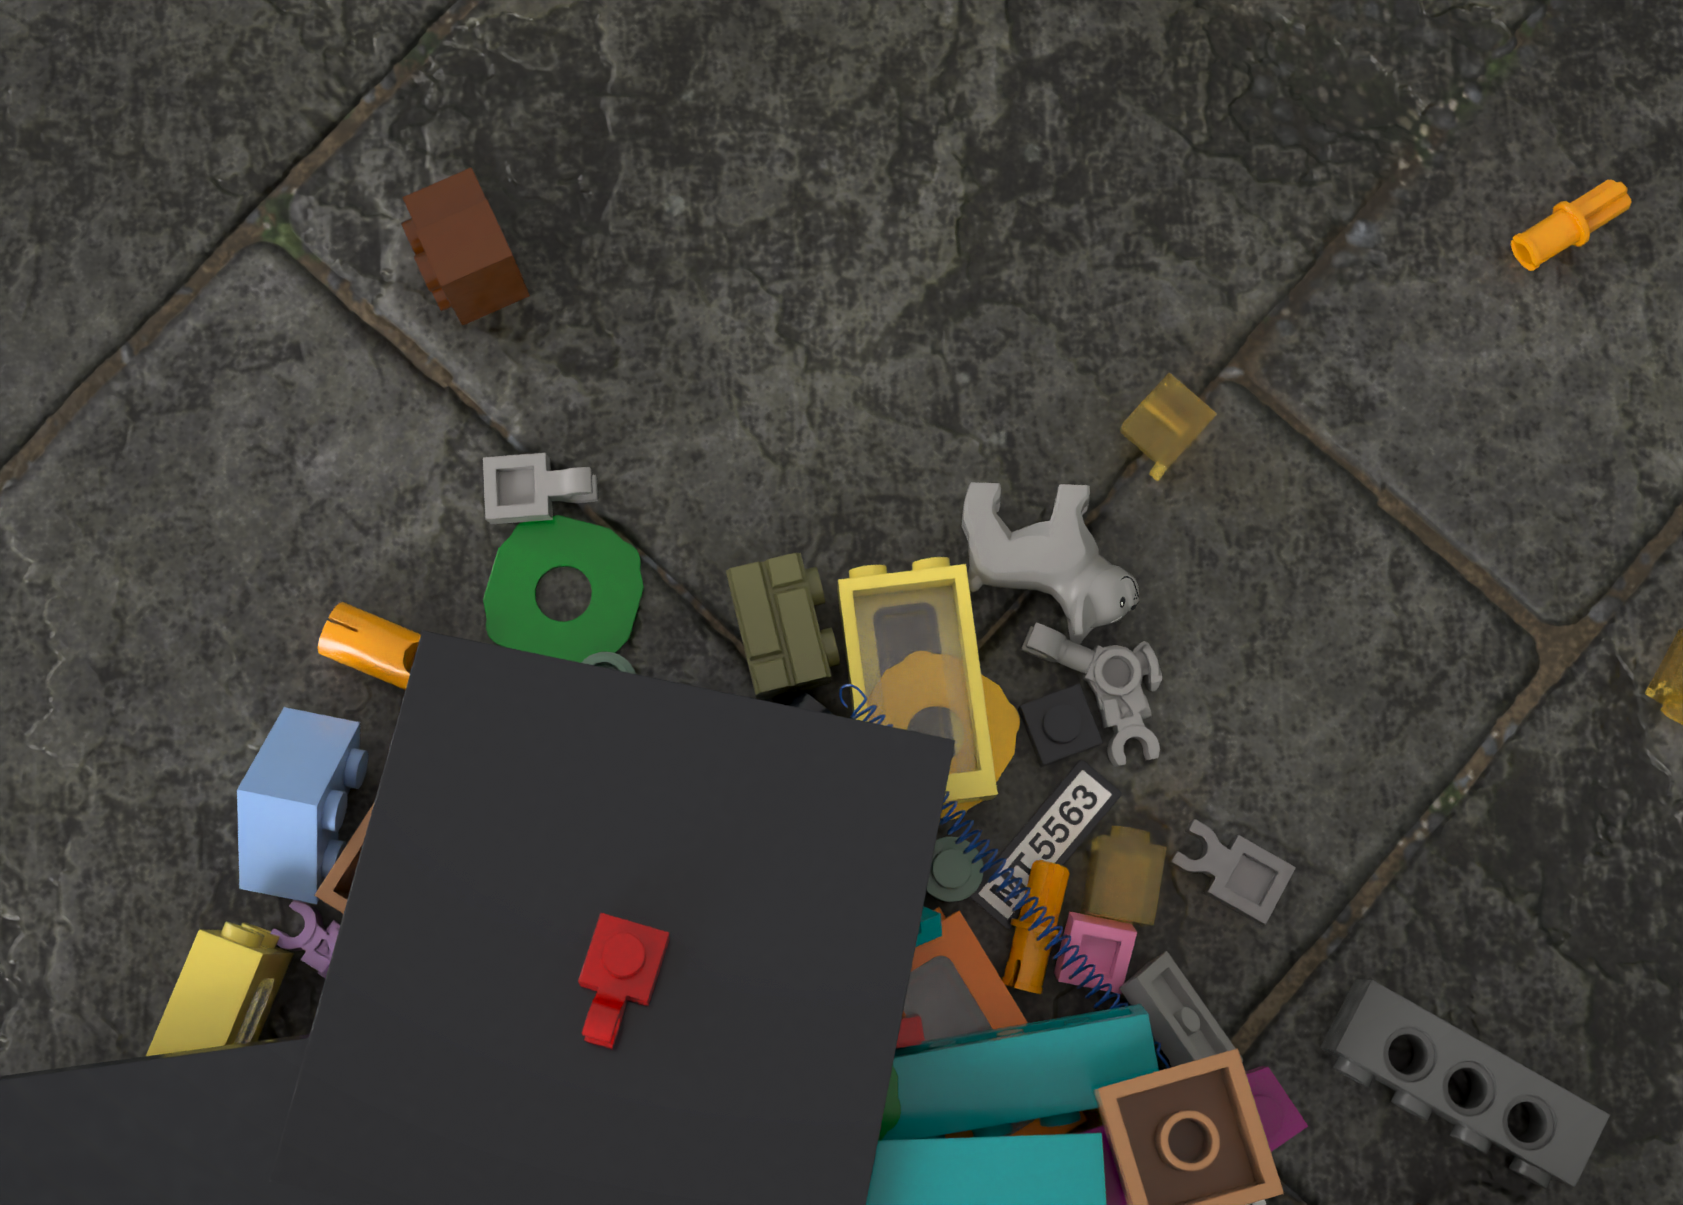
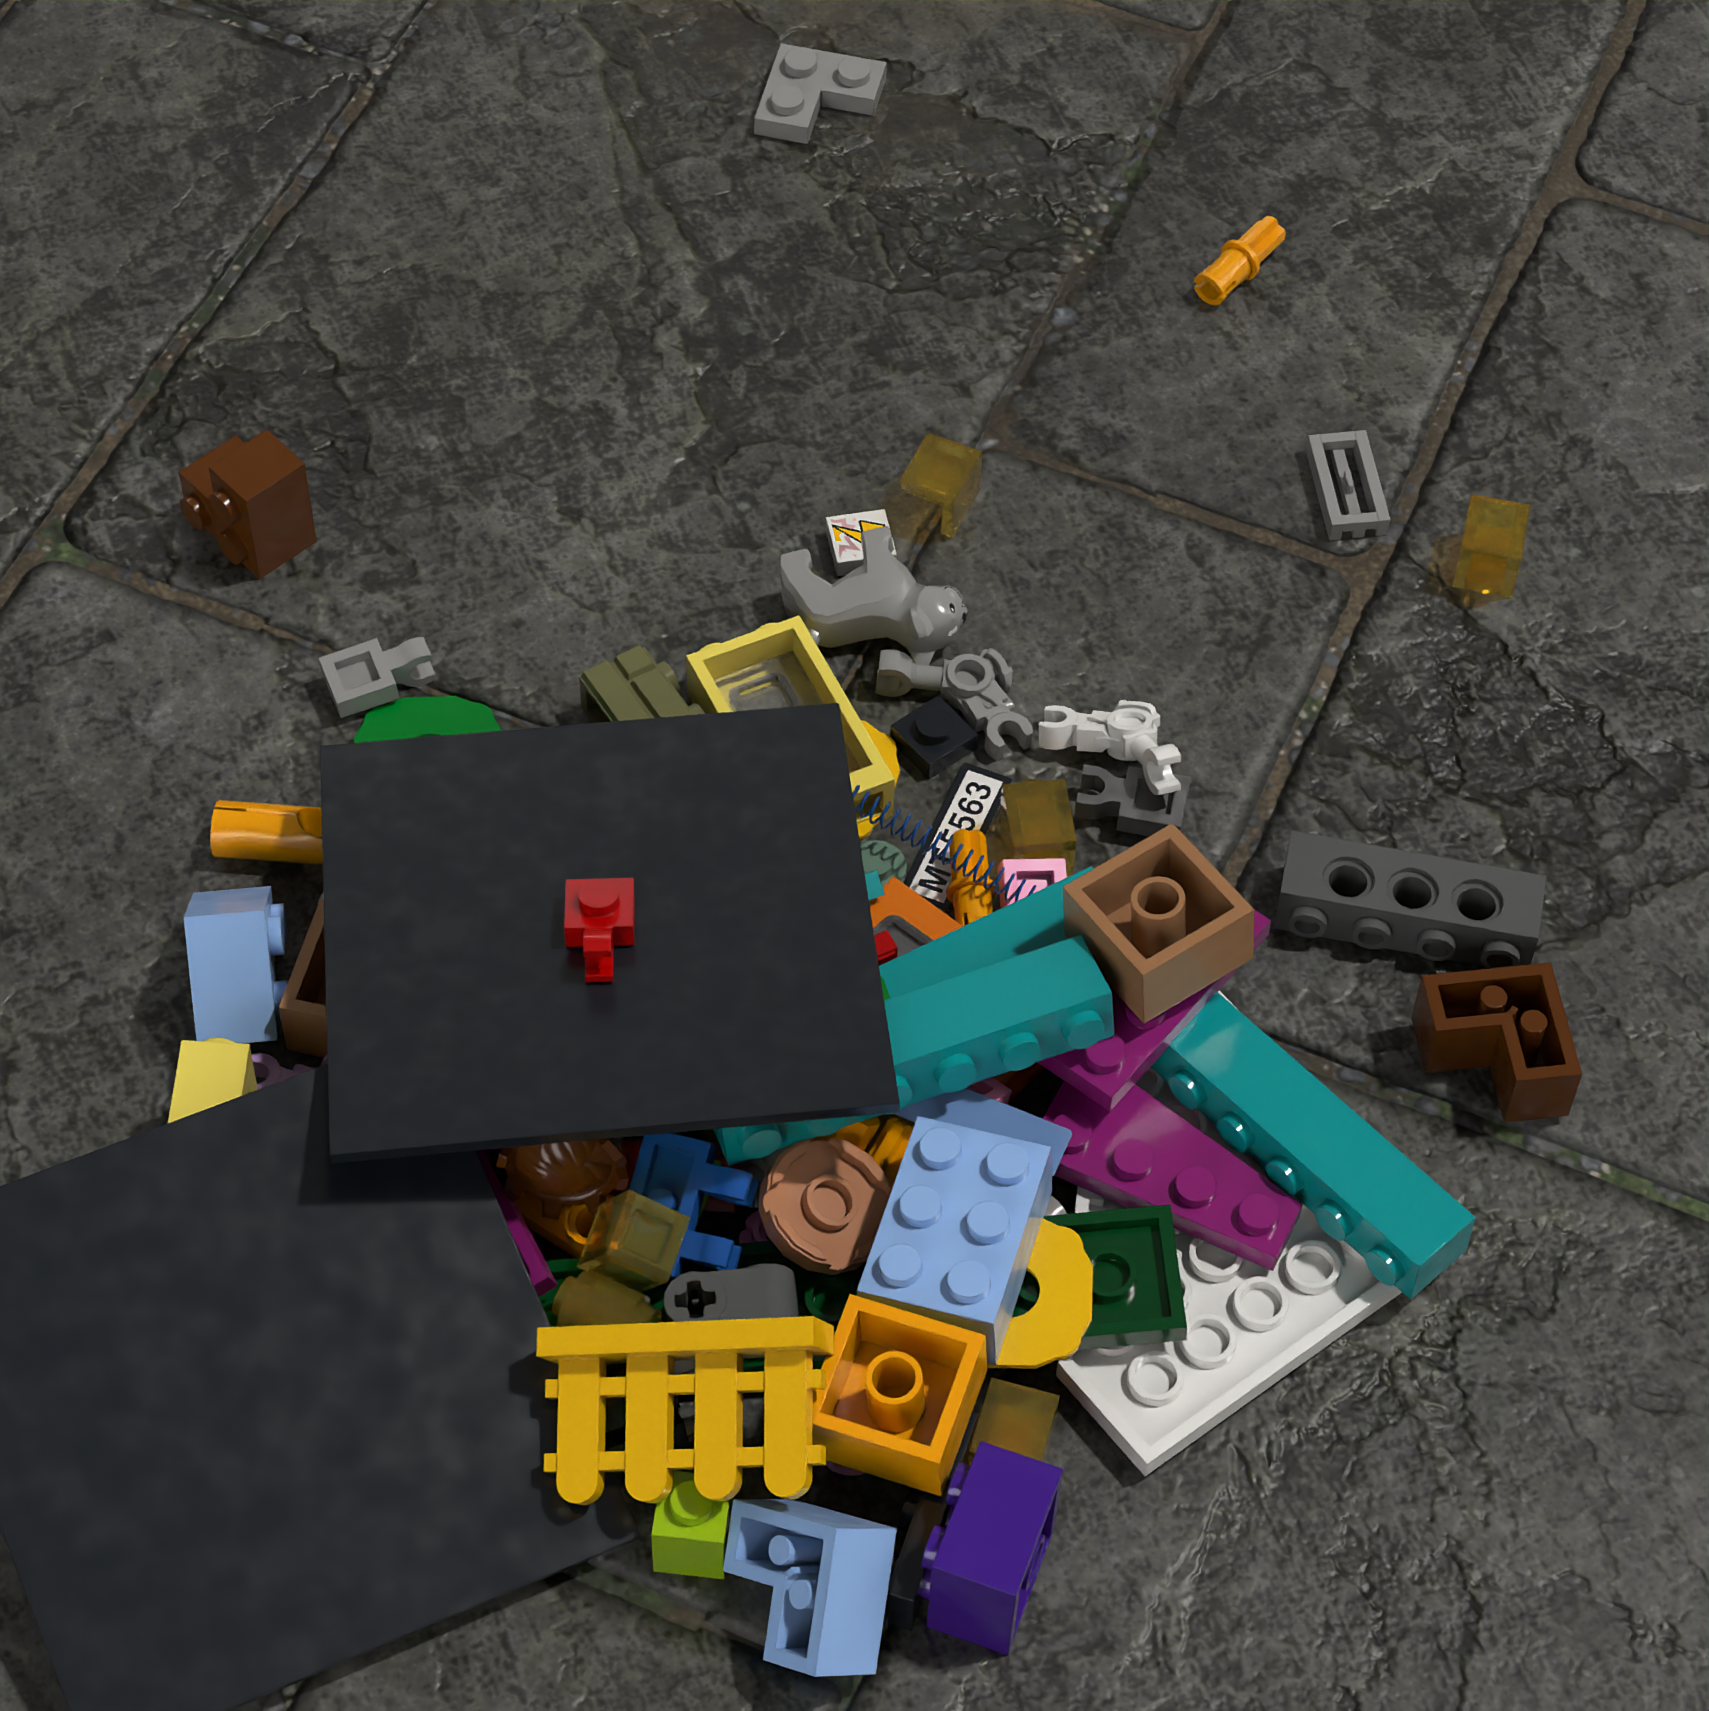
camera: 15 degrees left, 25 degrees down
none -> white tile [826,509,897,576]
none -> white piece [1039,700,1181,795]
none -> light grey tile [1306,430,1390,540]

